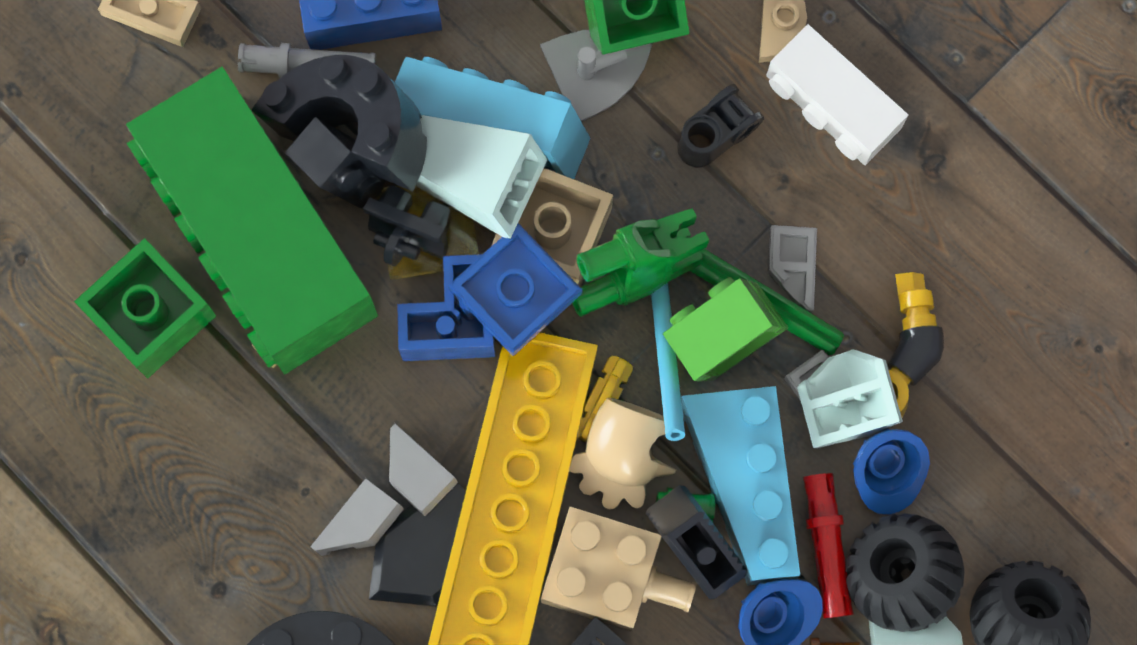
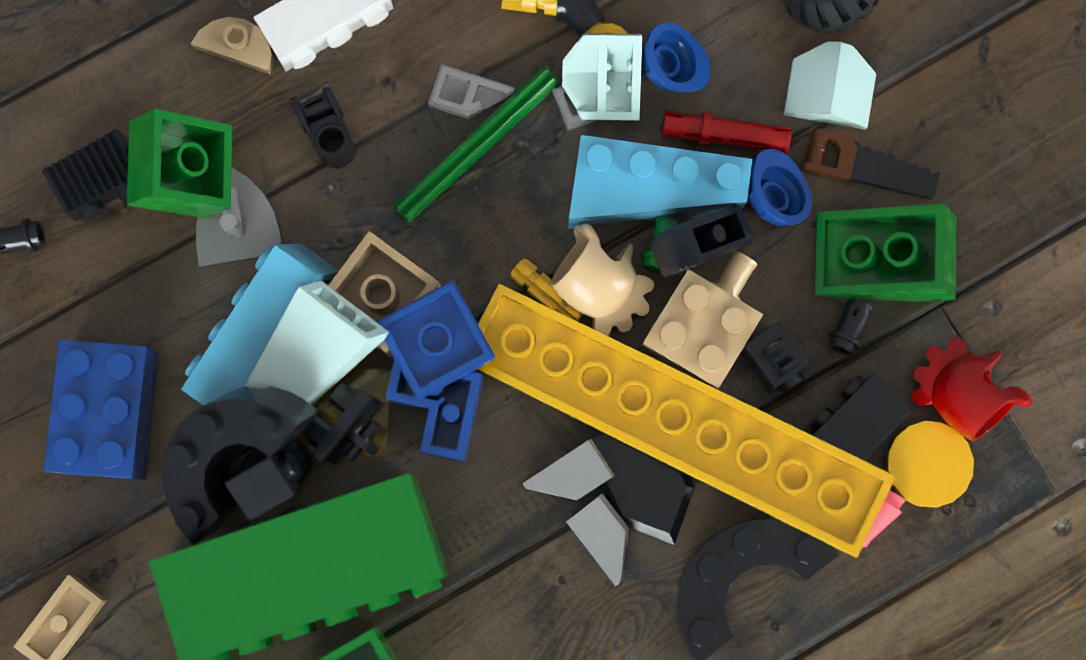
camera: 75 degrees left, 5 degrees up
light grey pin [238,43,376,78] -> none
green connector [572,208,709,317] -> none
medium azure piece [651,283,685,441] -> none
piece [662,277,788,381] -> none
black wheel [845,513,965,632] -> none

